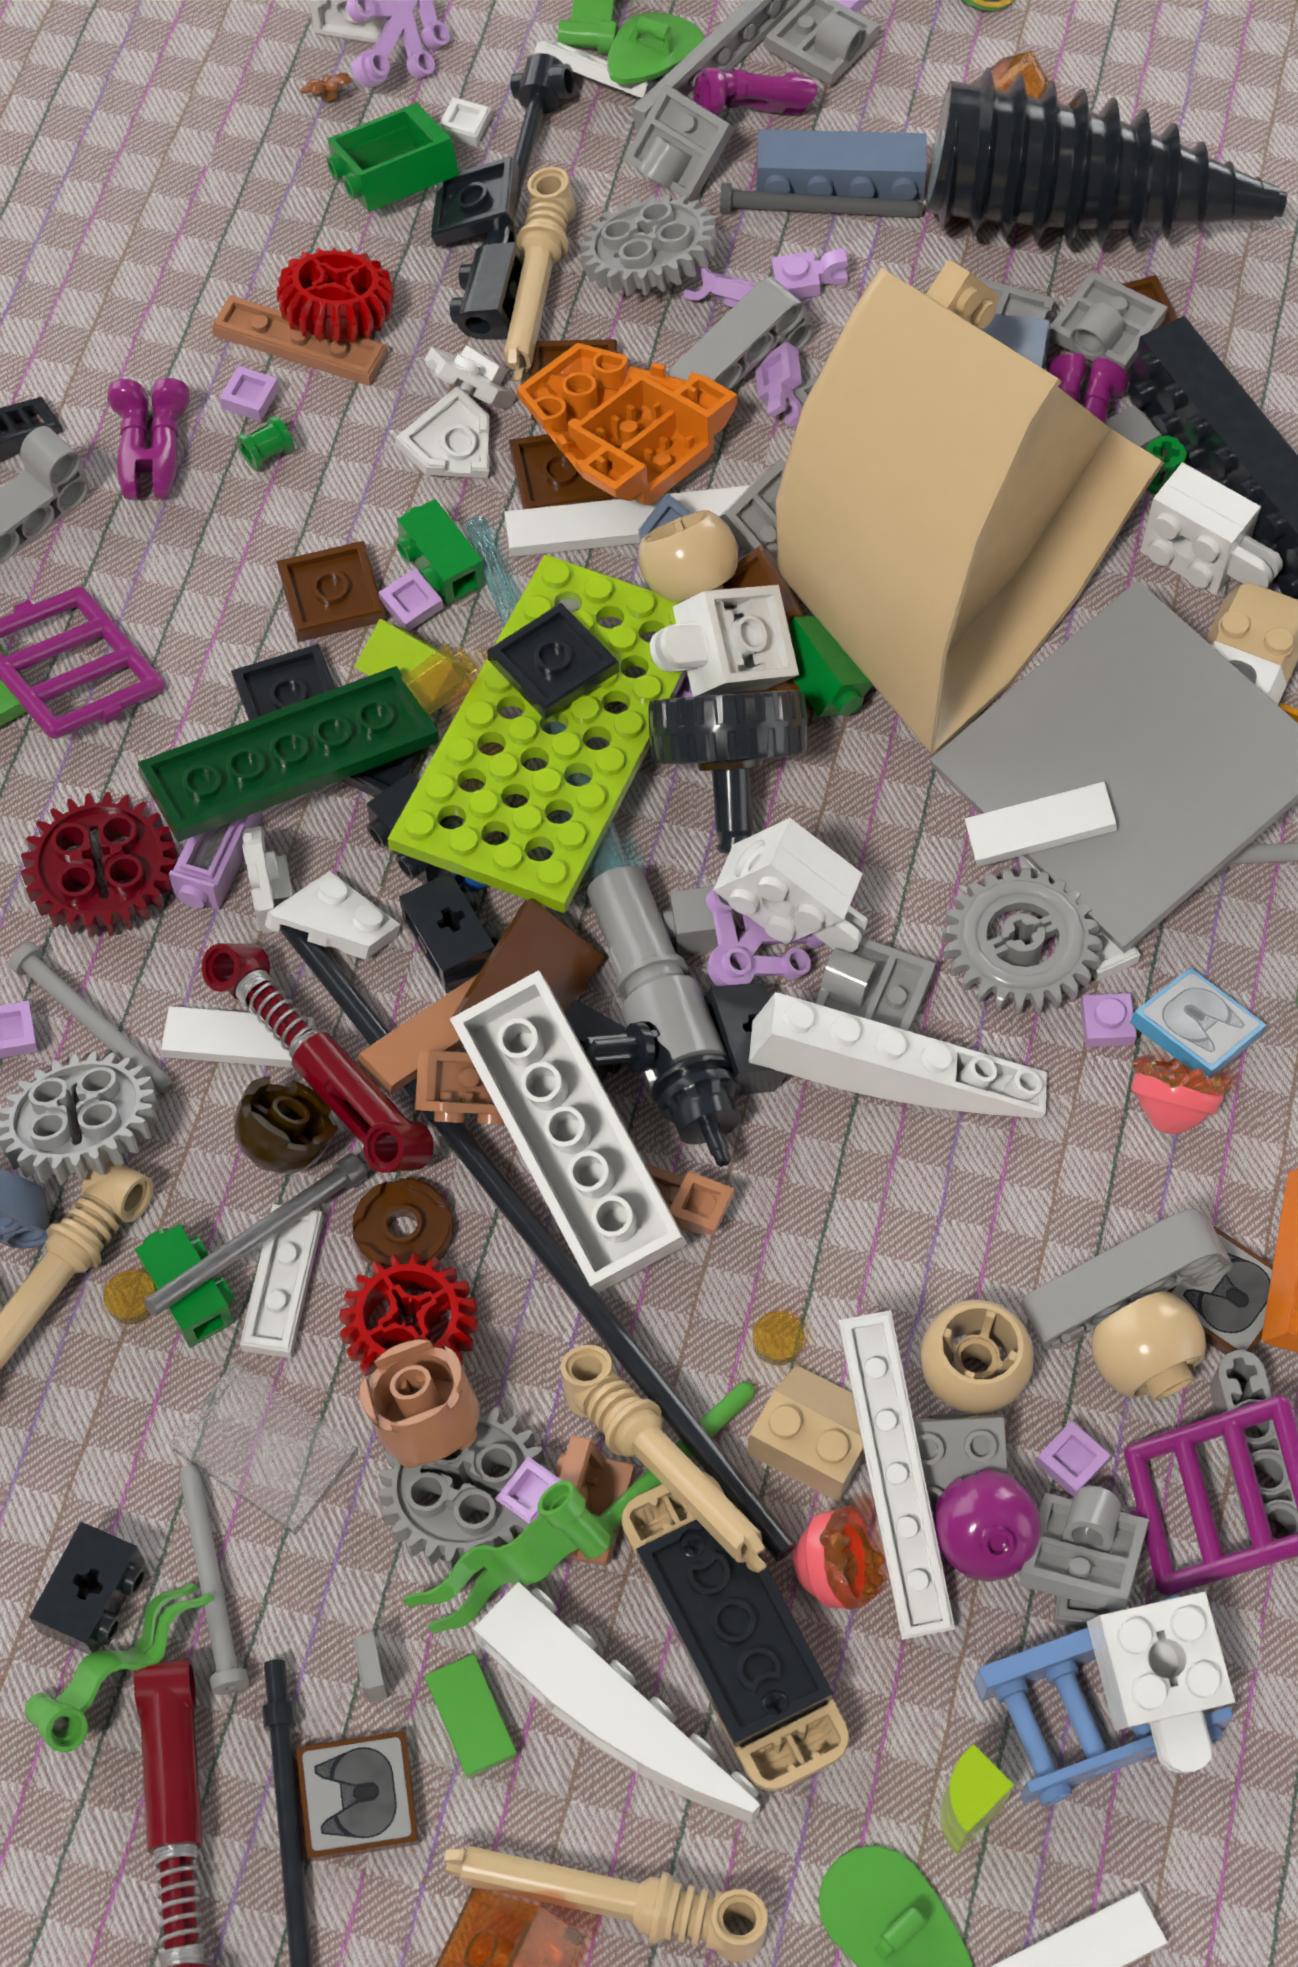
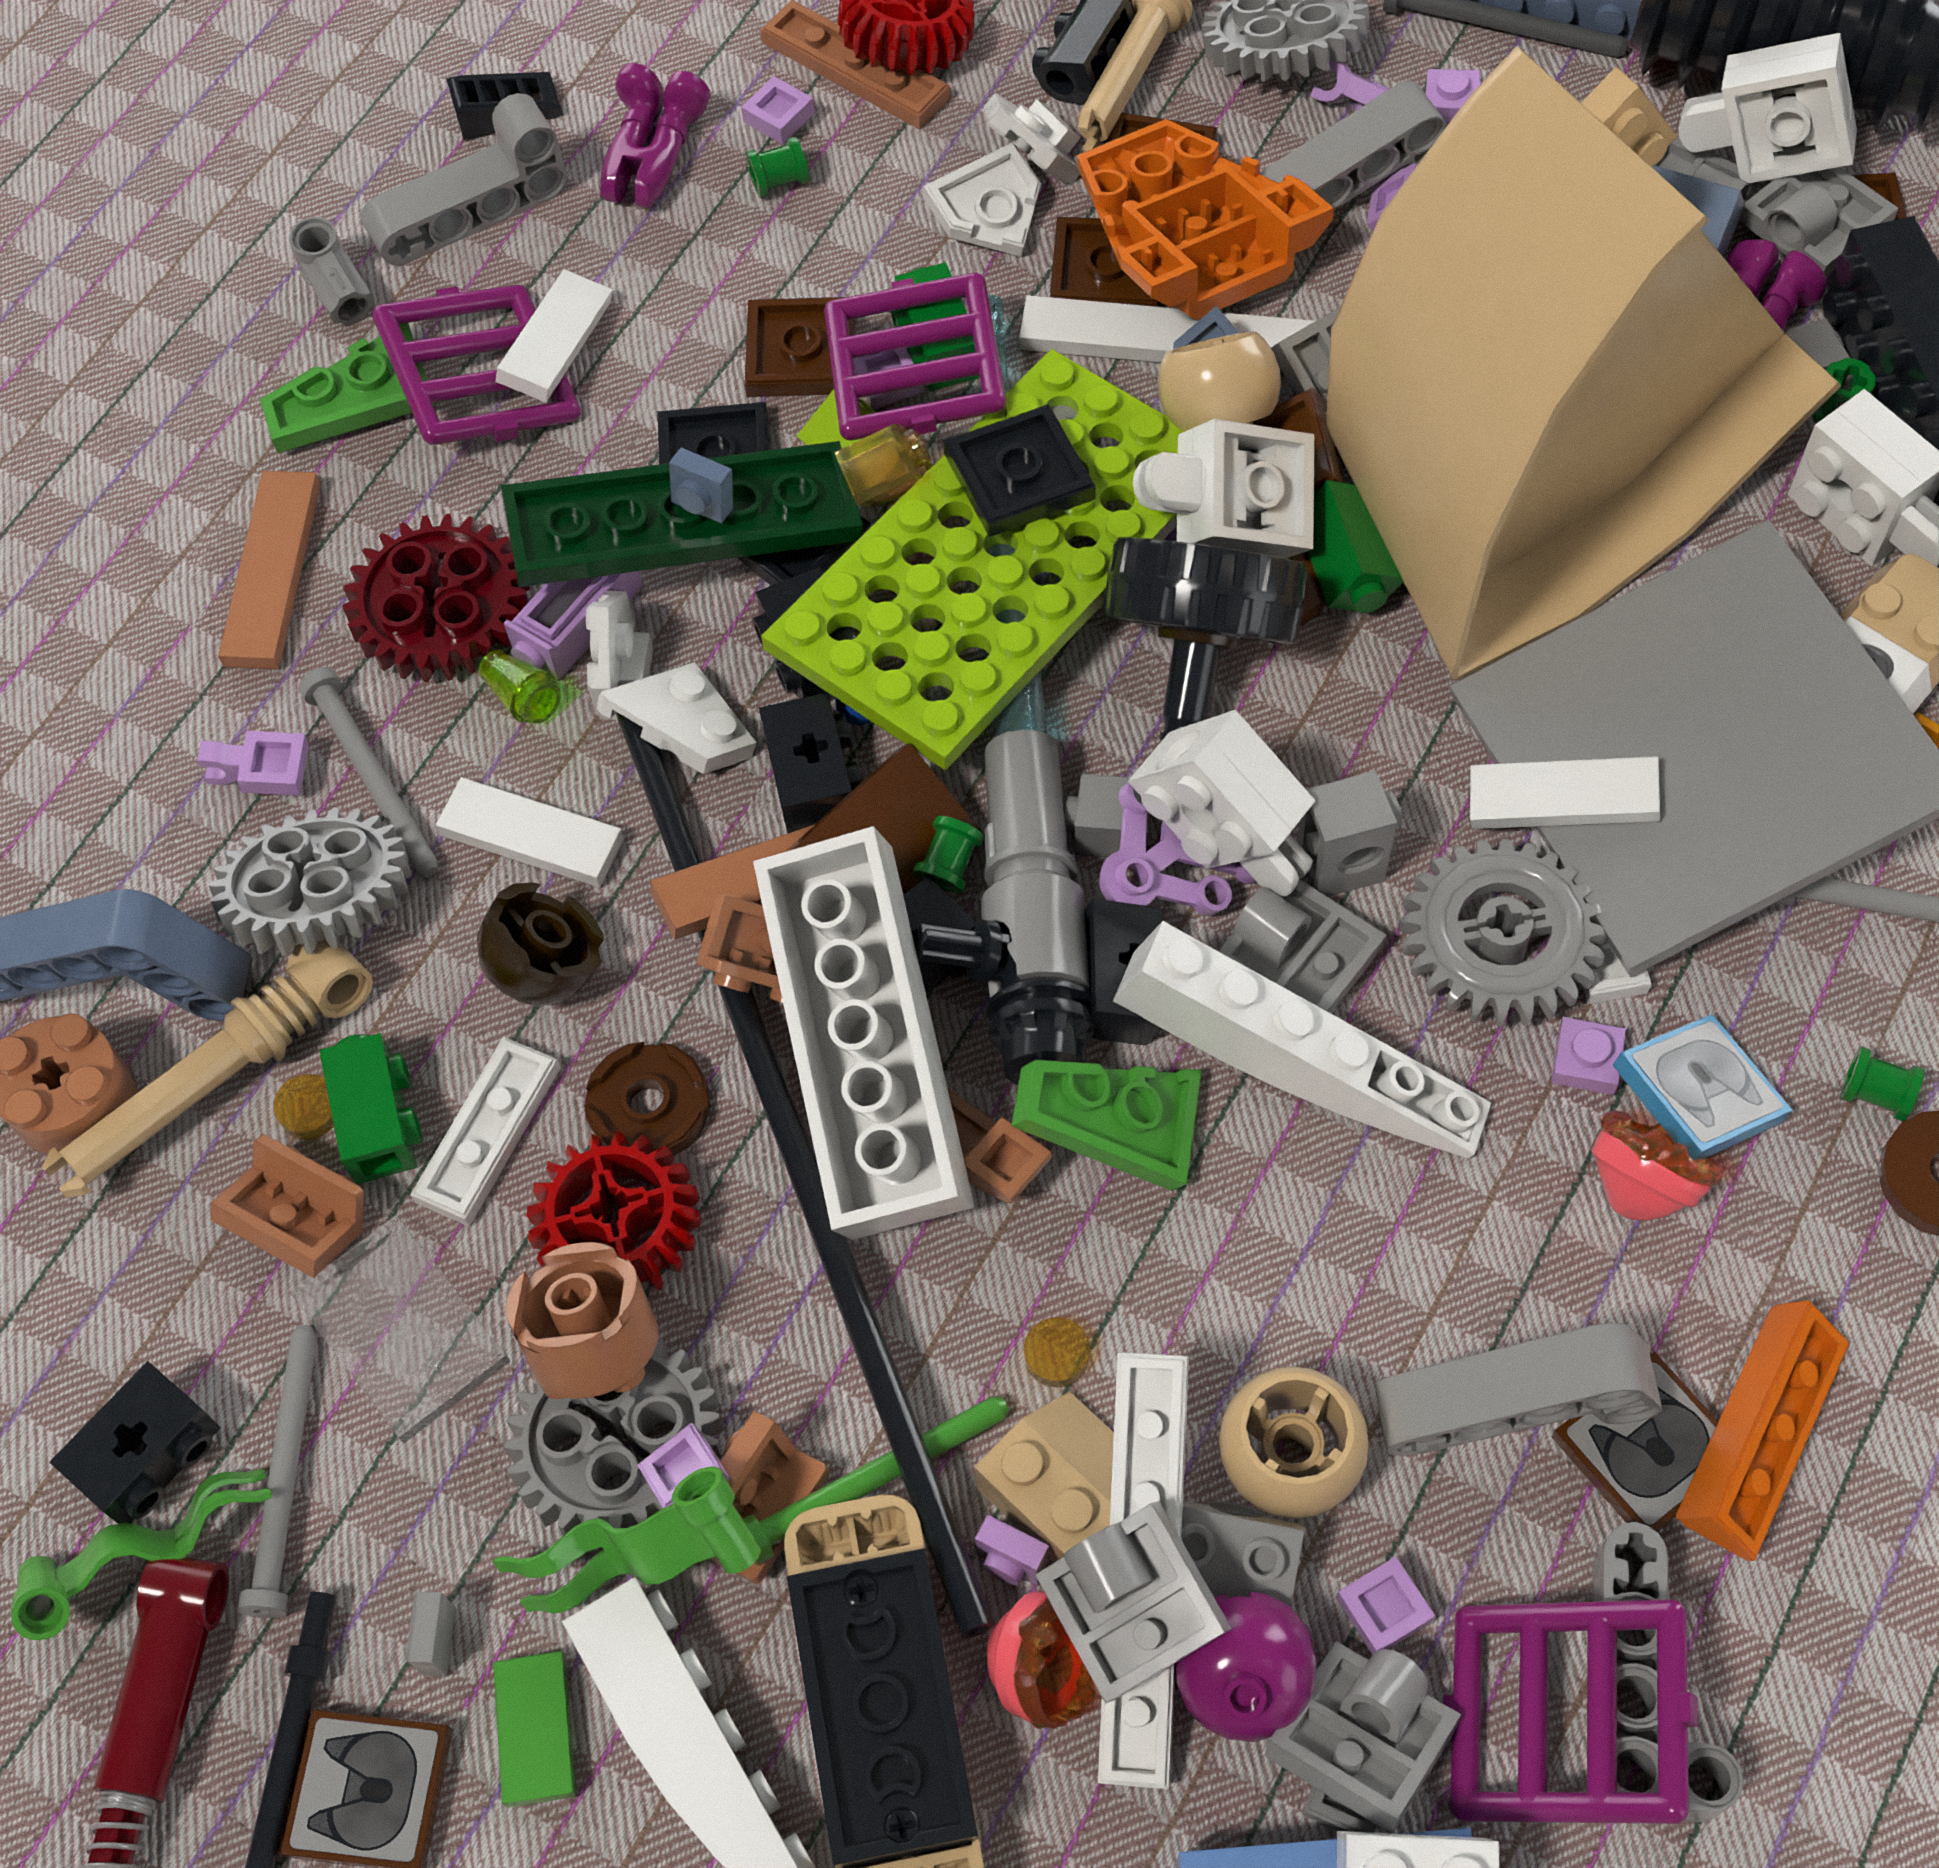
camera: 20 degrees right, 0 degrees up
flat silver bar [143,1150,371,1317] -> none
dark red piece [201,943,434,1173] -> none
tan piece [561,1345,767,1573] -> none
tan wheel [1091,1291,1206,1401] -> none
none -> nougat bracket [210,1134,364,1278]
none -> clear neon green cone [478,650,561,724]
none -> white tile [495,269,613,403]
none -> sand blue plate [669,447,733,524]
none -> magenta bar [824,272,1007,441]
none -> green bush [912,815,985,894]
none -> lavender plate [975,1514,1050,1586]
none -> bright green wing [1012,1060,1202,1191]
none -> light grey plate [1035,1501,1232,1704]
none -> light grey brick [1297,771,1402,897]
none -> white brick [1679,33,1857,183]

